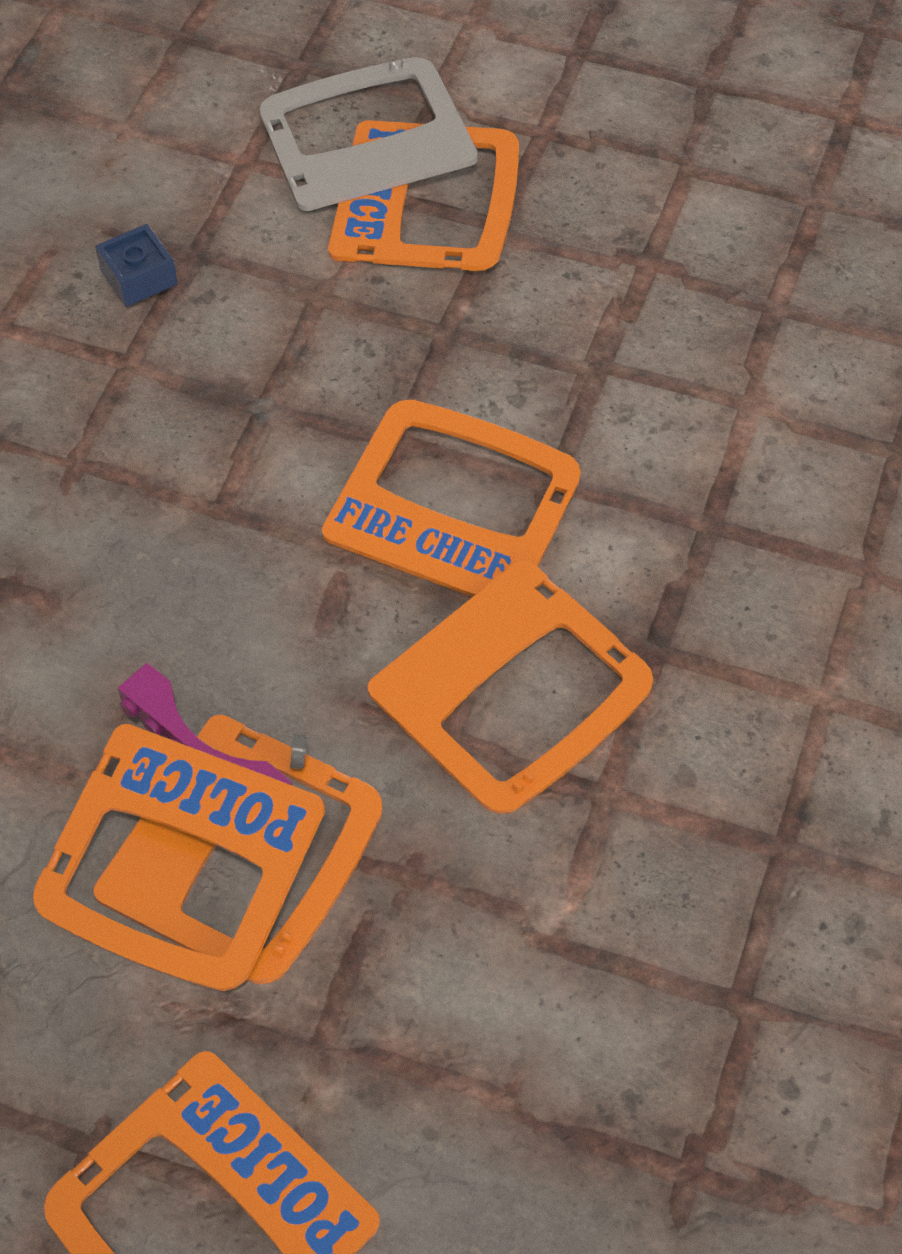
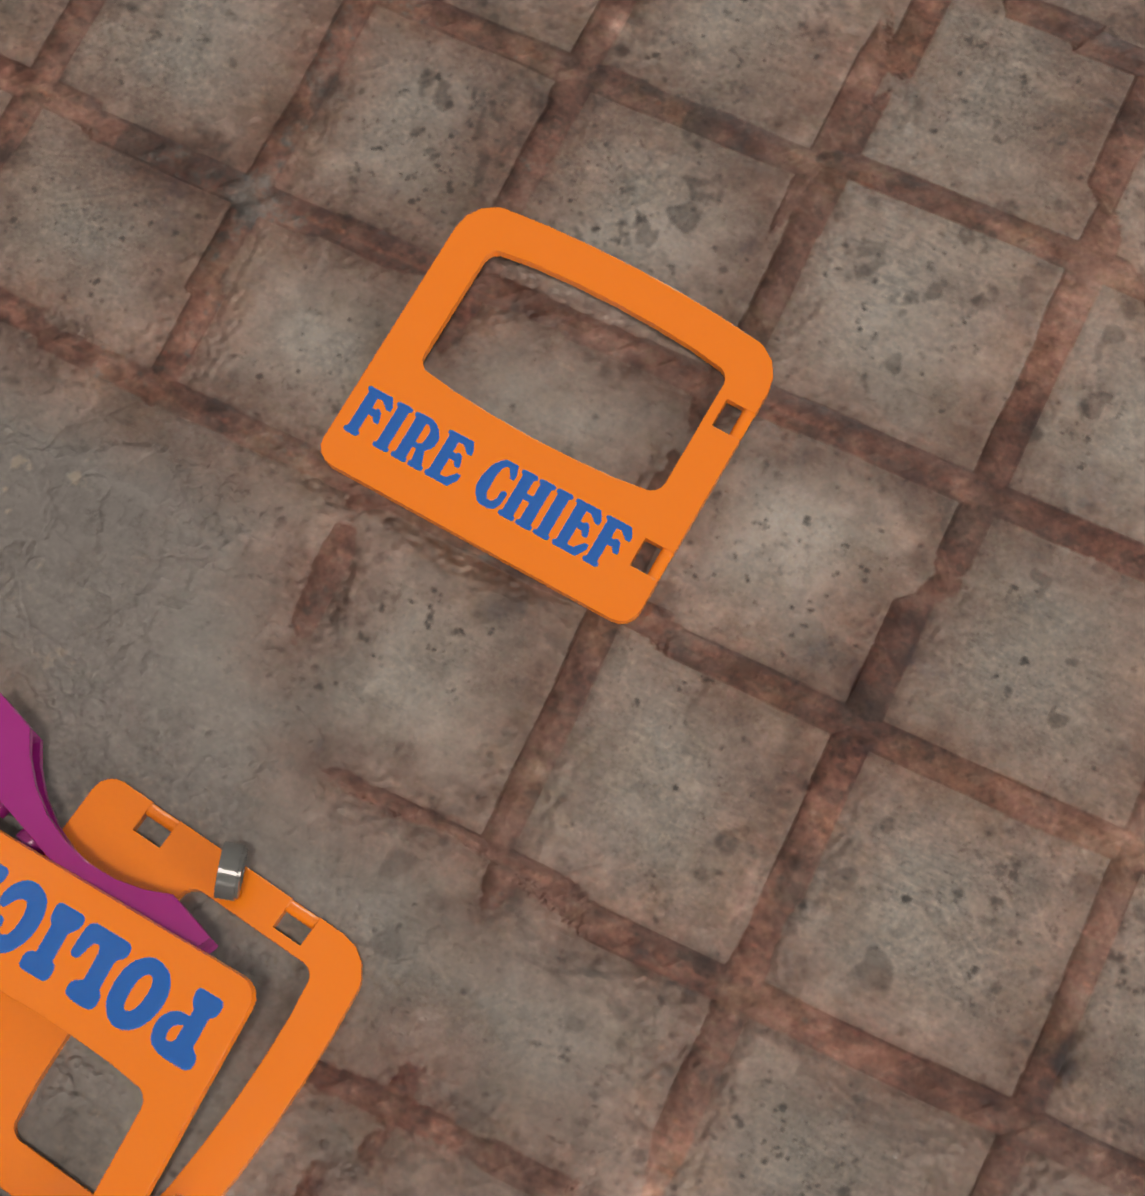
camera: 10 degrees right, 15 degrees up
orange door [367,560,653,814] -> none

